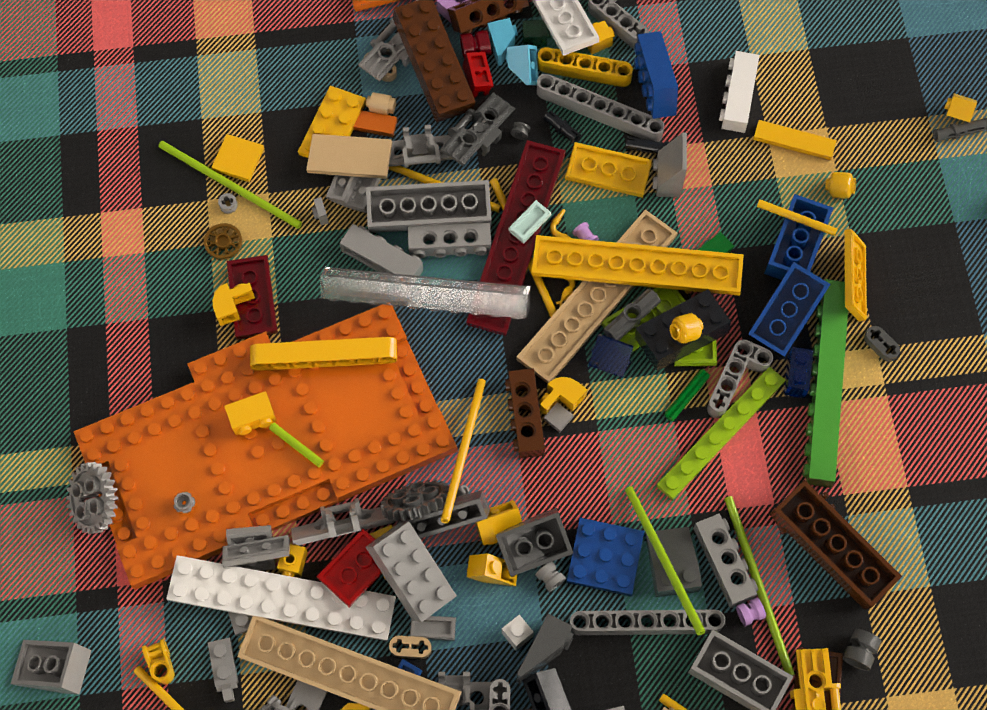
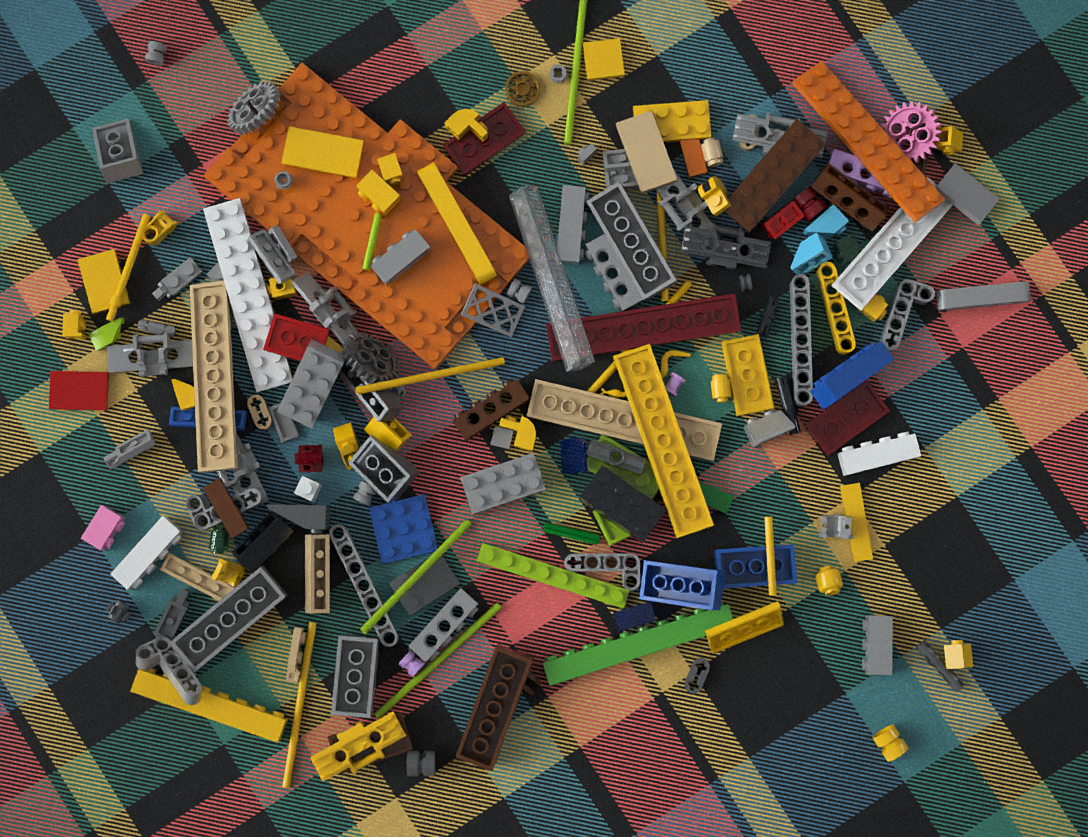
camera: 65 degrees right, 15 degrees up
light aqua tile [508,200,551,244] -> none
yellow head [670,313,703,343] -> none
none -> yellow tile [281,126,364,179]
none -> dark red brick [294,445,324,473]
none -> tan brick [305,535,330,613]
none -> light grey brick [370,229,431,286]
none -> yellow brick [377,153,404,185]
none -> light grey brick [460,453,546,515]
none -> light grey window [461,284,525,337]
none -> light grey wheel [507,278,532,304]
none -> yellow brick [698,176,731,216]
none -> yellow brick [710,374,732,403]
none -> dark red plate [805,380,890,456]
none -> light grey piece [818,514,853,539]
none -> light grey brick [862,615,893,675]

